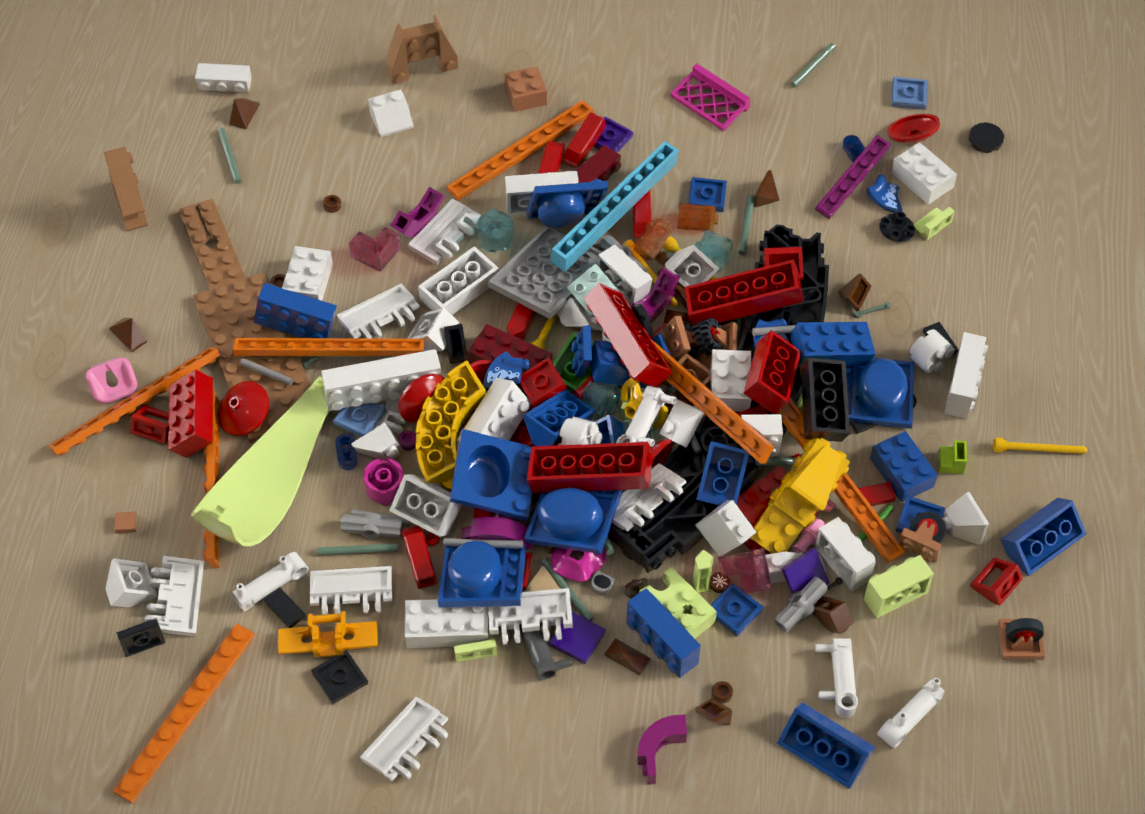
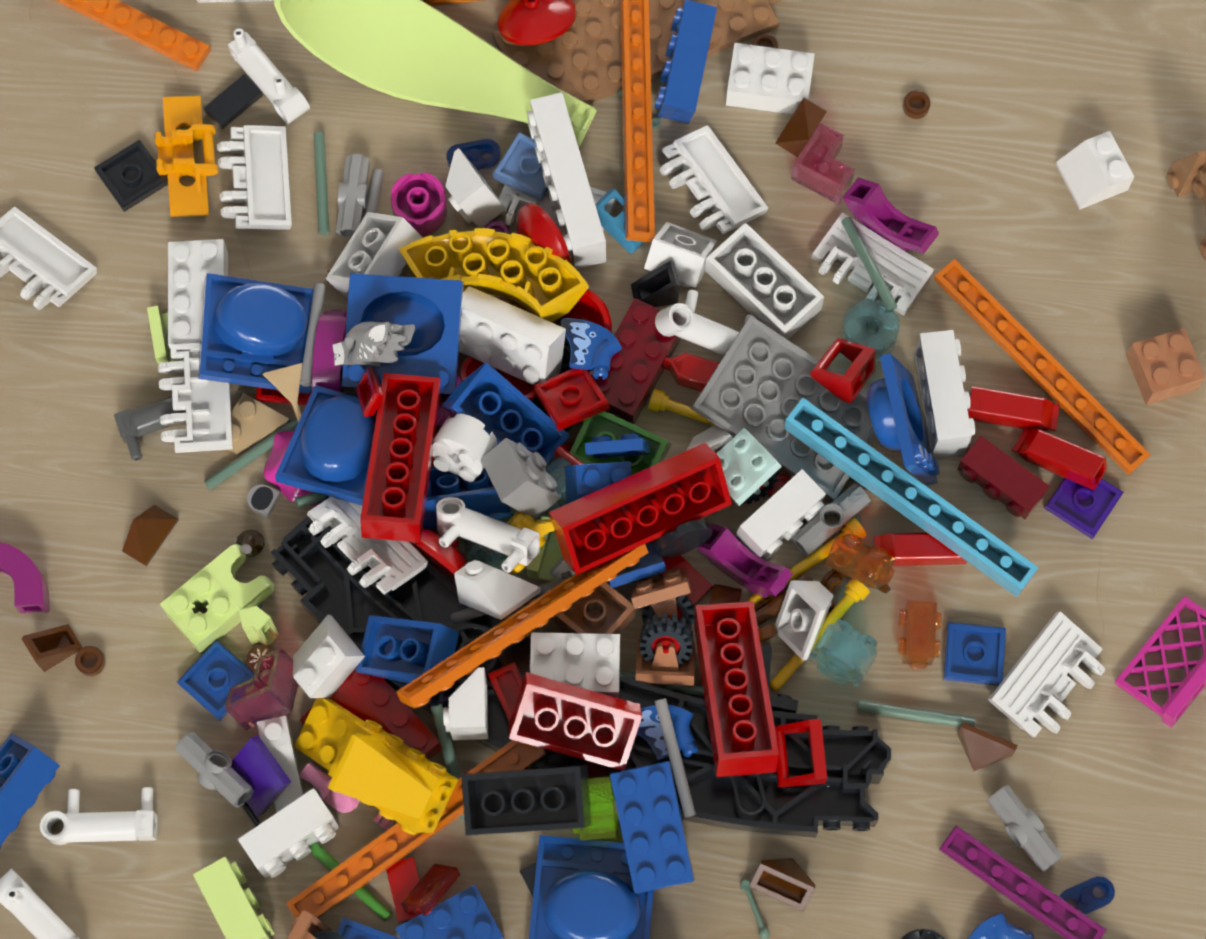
camera: 90 degrees right, 15 degrees up
light grey bar [240,358,293,386] -> none
red piece [401,526,437,589] -> none
dark purple tile [550,611,606,664] -> none
blue brick [626,588,701,678] -> none
reddish brown slope [812,596,854,634] -> none
none -> tan piece [263,363,302,422]
none -> light grey piece [333,321,415,366]
none -> red tile [356,366,384,417]
none -> clear red tile [401,863,460,916]
none -> light grey brick [481,438,561,519]
none -> white piece [655,290,757,356]
none -> reddish brown slope [775,97,827,157]
none -> red tile [810,338,876,403]
none -> sand green bar [841,217,898,311]
none -> light grey piece [987,785,1063,872]
none -> white hinge [988,611,1105,738]

